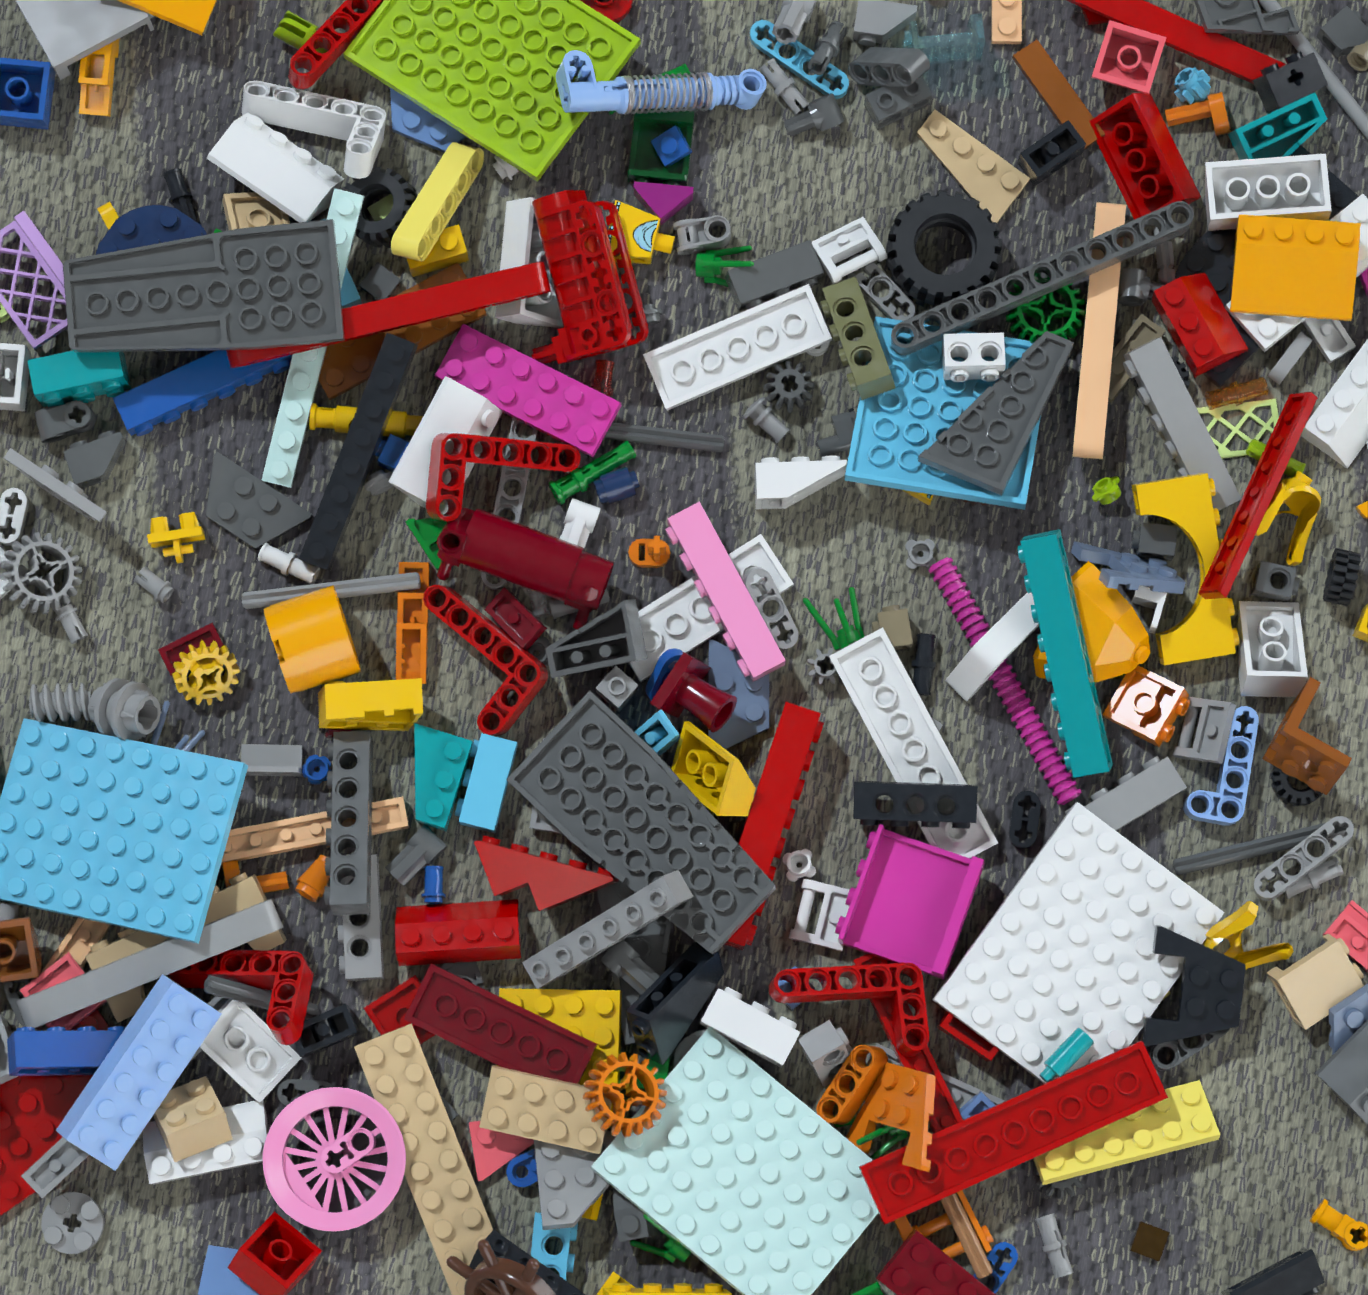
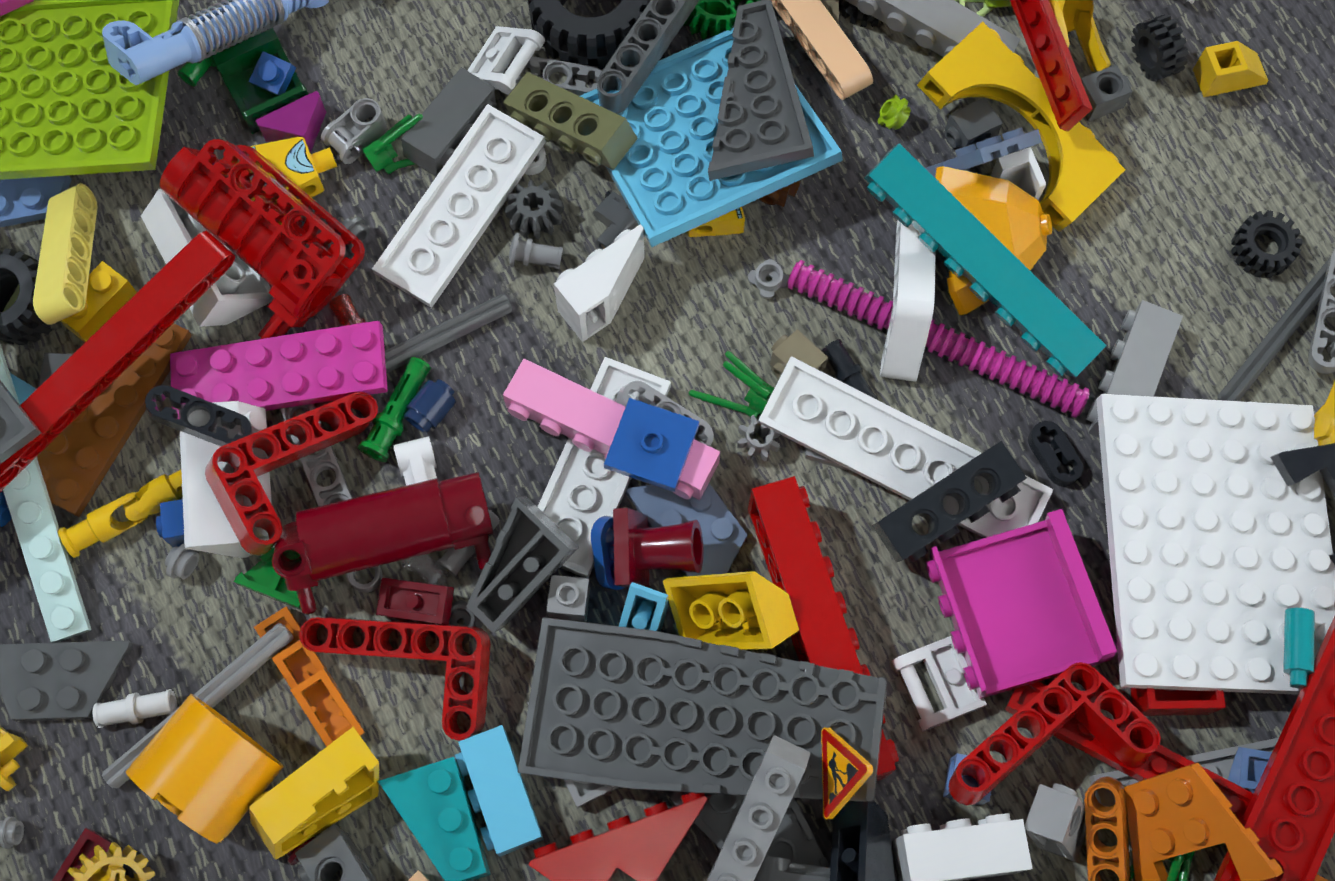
camera: 35 degrees left, 10 degrees down
black brick [299,333,418,570] -> none
white plate [493,155,519,180] -> none
orange piece [628,535,671,568] -> none
white plate [783,849,816,882] -> none
white brick [942,333,1006,382] -> none
plate [1103,666,1190,747] -> none
light grey plate [1172,697,1236,764] -> none
light blue beam [1183,706,1259,826] -> none
white slope [1238,601,1308,697] -> none
dark orange bracket [1262,677,1352,795] -> none
none -> black beam [145,385,252,446]
none -> blue plate [604,398,700,492]
none -> piece [821,727,873,819]

